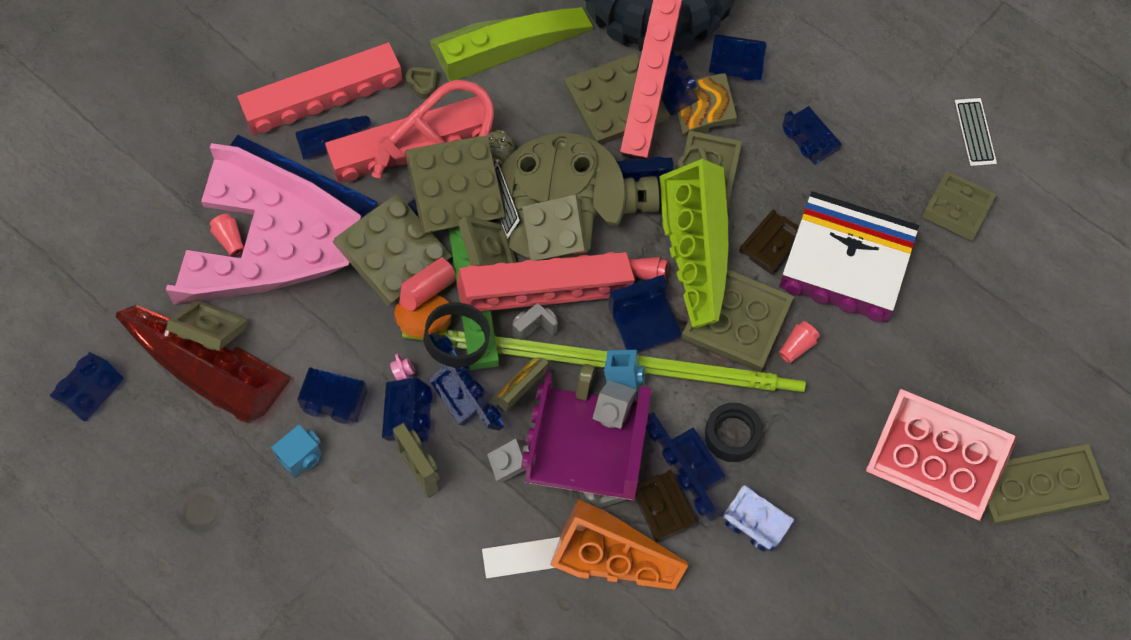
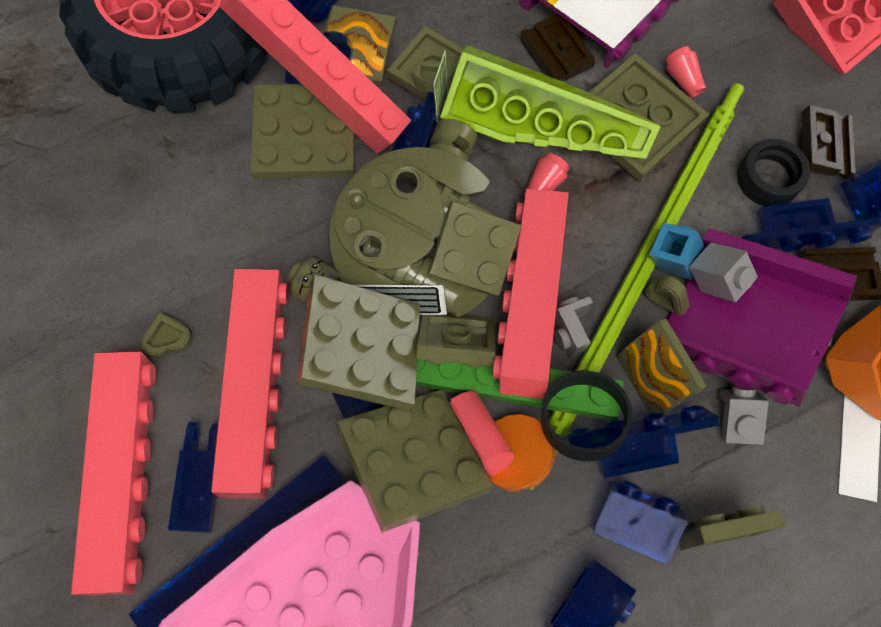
camera: 70 degrees left, 5 degrees up
coral piece [372,80,494,179] -> none
bright pink plate [390,353,415,384] -> none
lime wedge [429,7,593,82] -> none
clear blue bracket [608,274,682,353] -> none
none -> sticker [434,50,448,122]
none -> dark brown plate [802,105,856,180]

